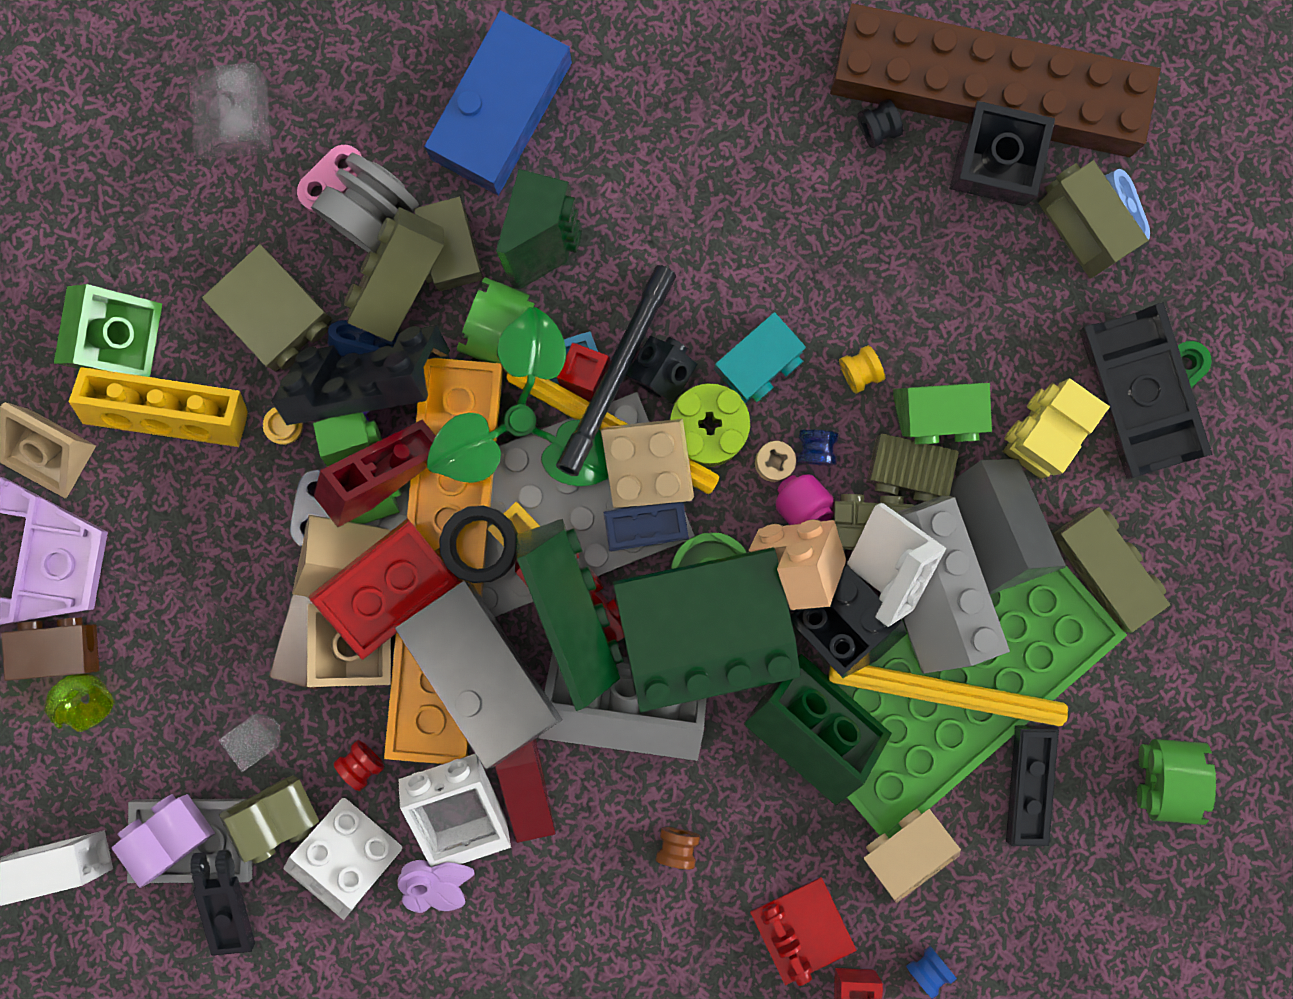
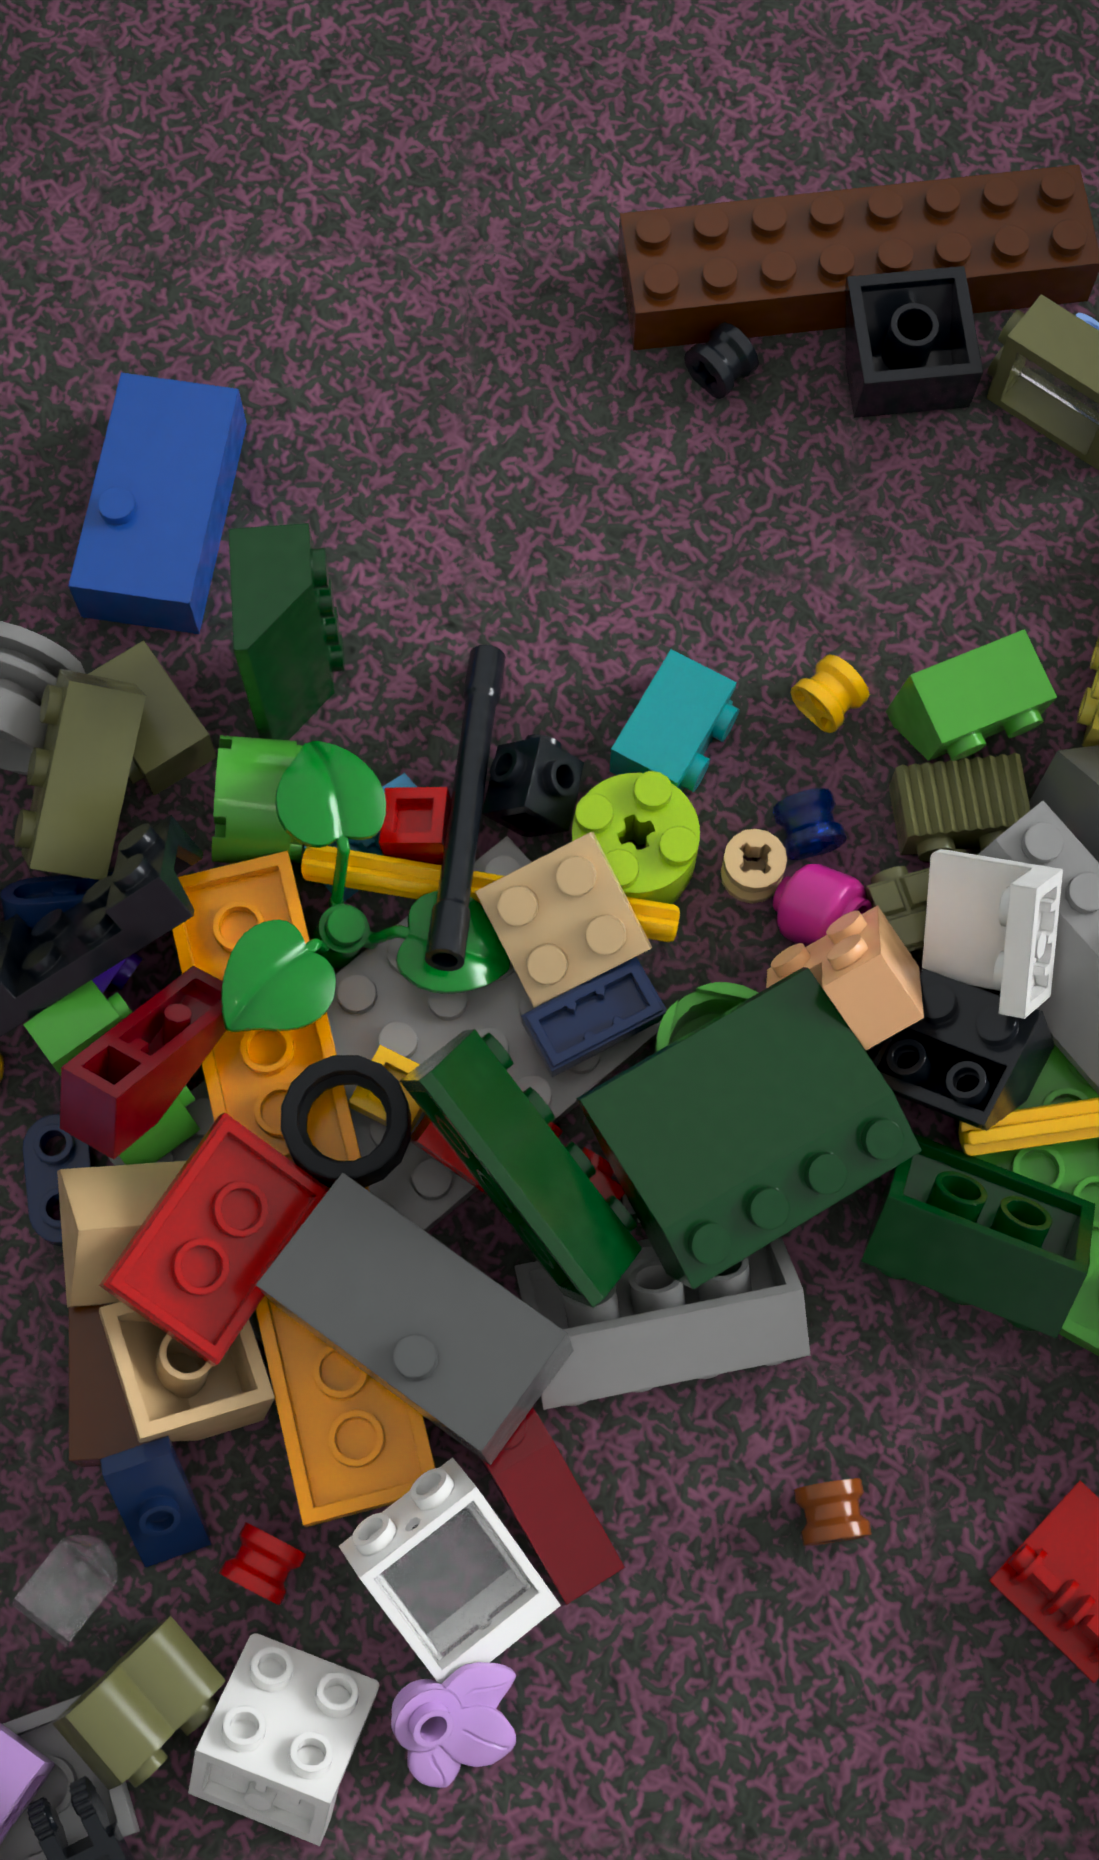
camera: 20 degrees left, 15 degrees down
none -> dark blue plate [100,1436,211,1568]

